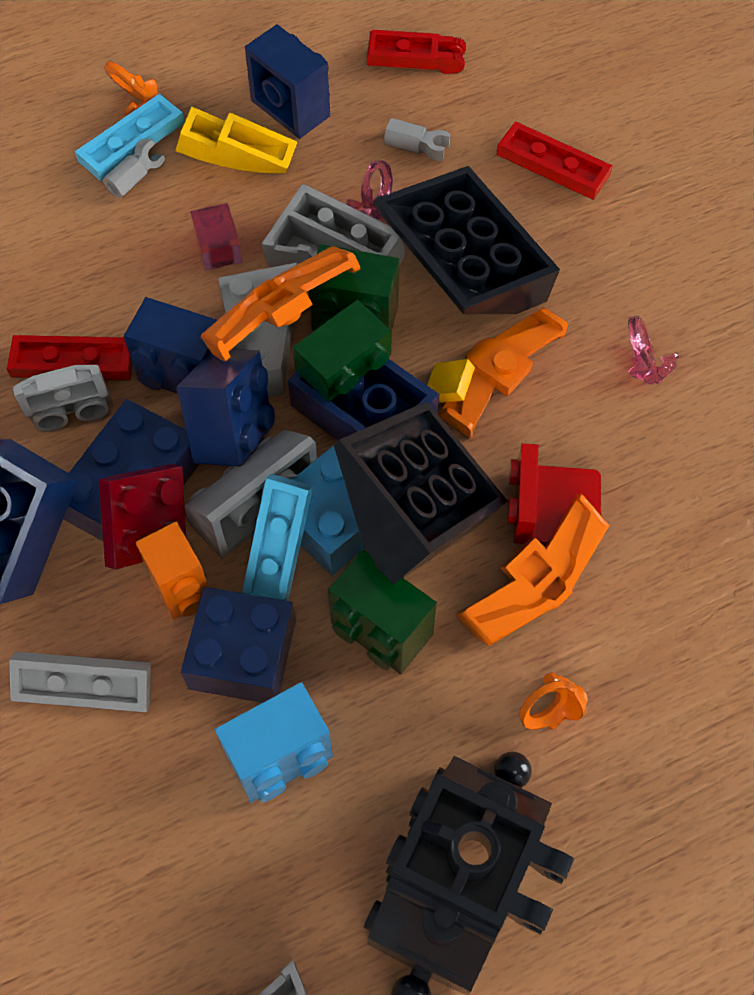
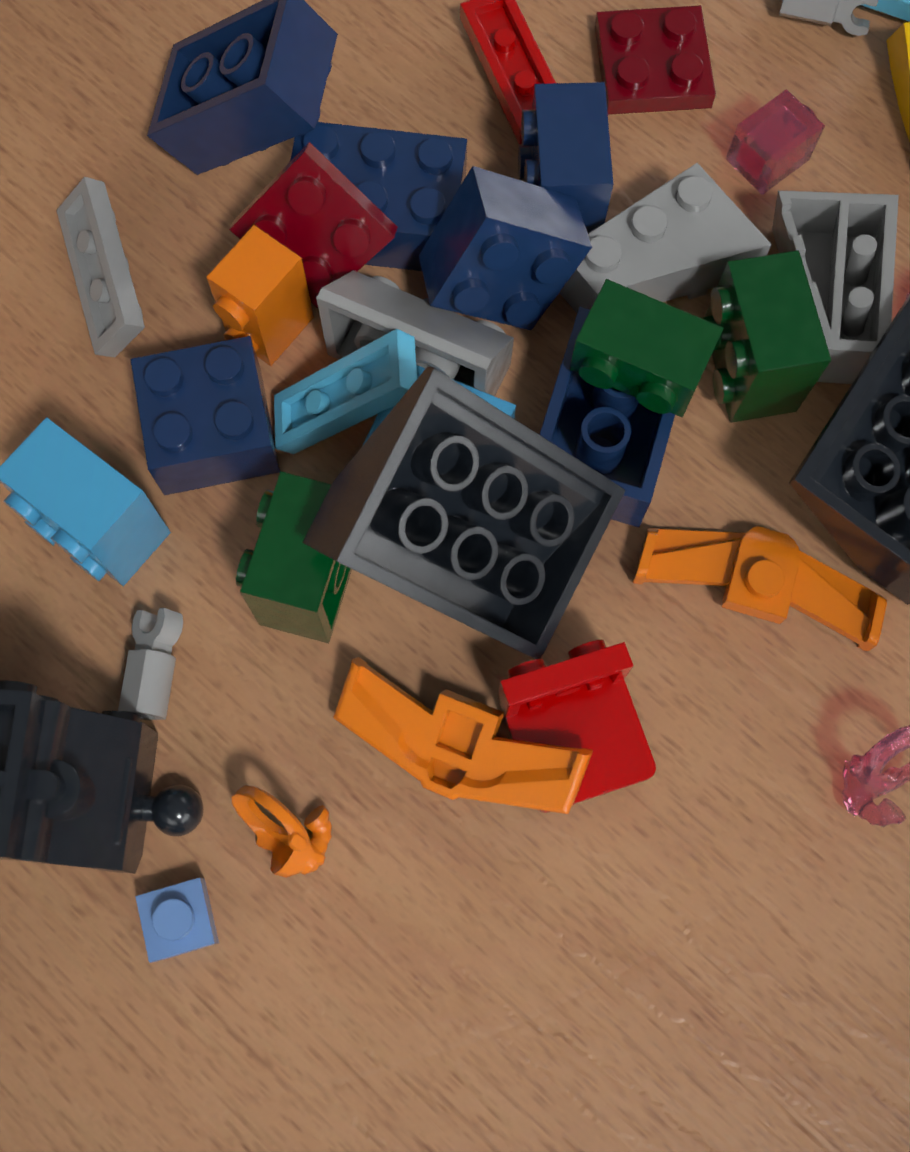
camera: 65 degrees right, 10 degrees up
light grey slope [13,365,113,432] -> none
orange plate [201,246,361,362] -> none
yellow tile [427,359,475,403] -> none
none -> light grey bar [118,608,183,720]
none -> medium blue plate [135,878,219,963]
none -> dark red plate [594,5,716,115]

